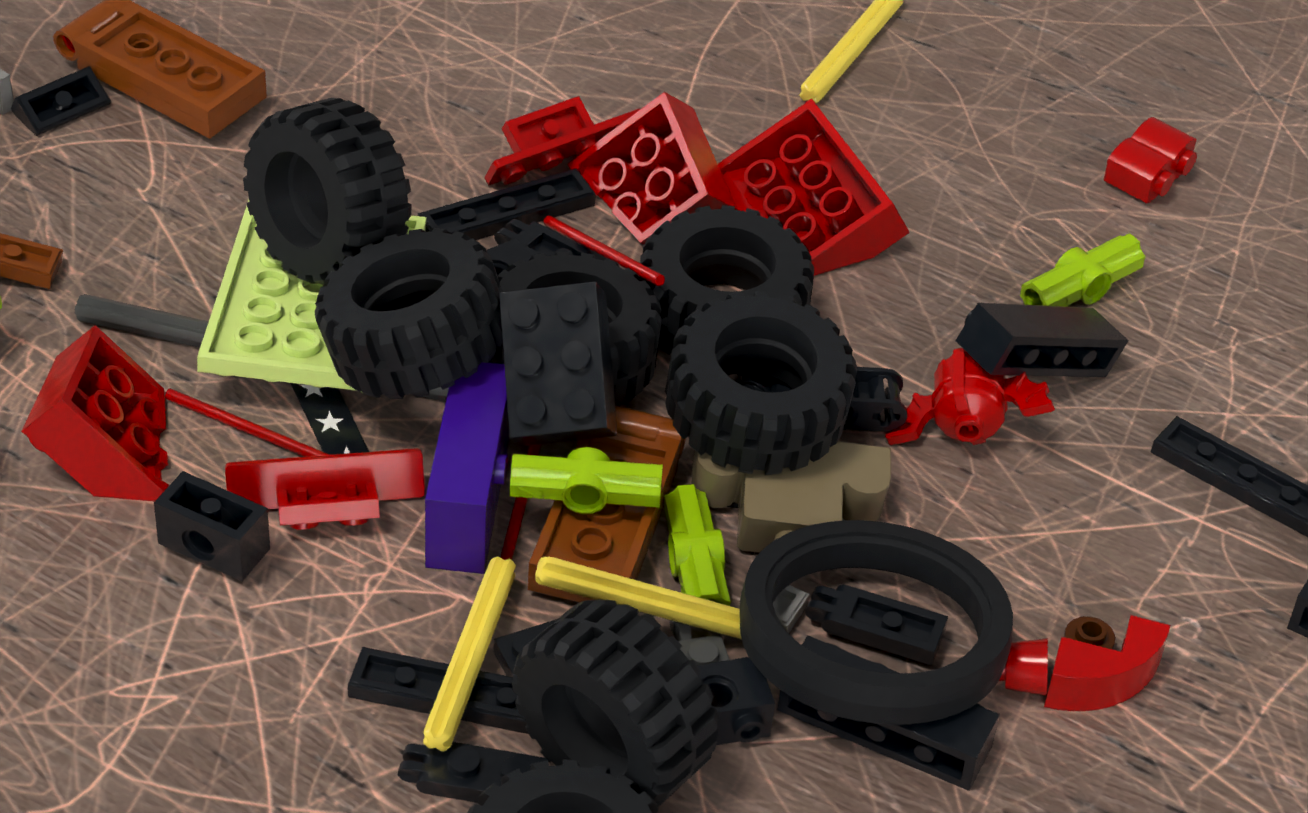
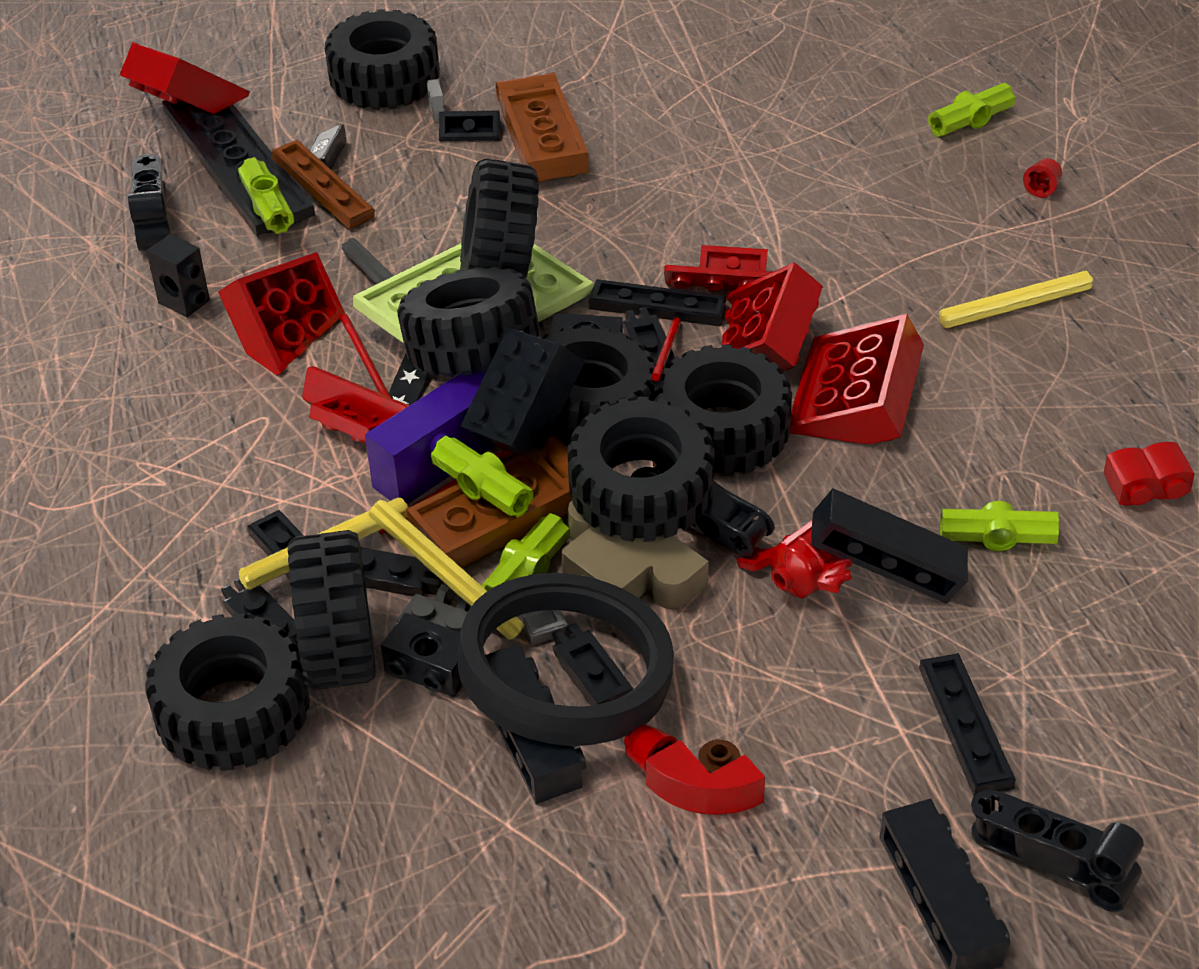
camera: 45 degrees right, 0 degrees up
black brick [154,471,270,581] -> none

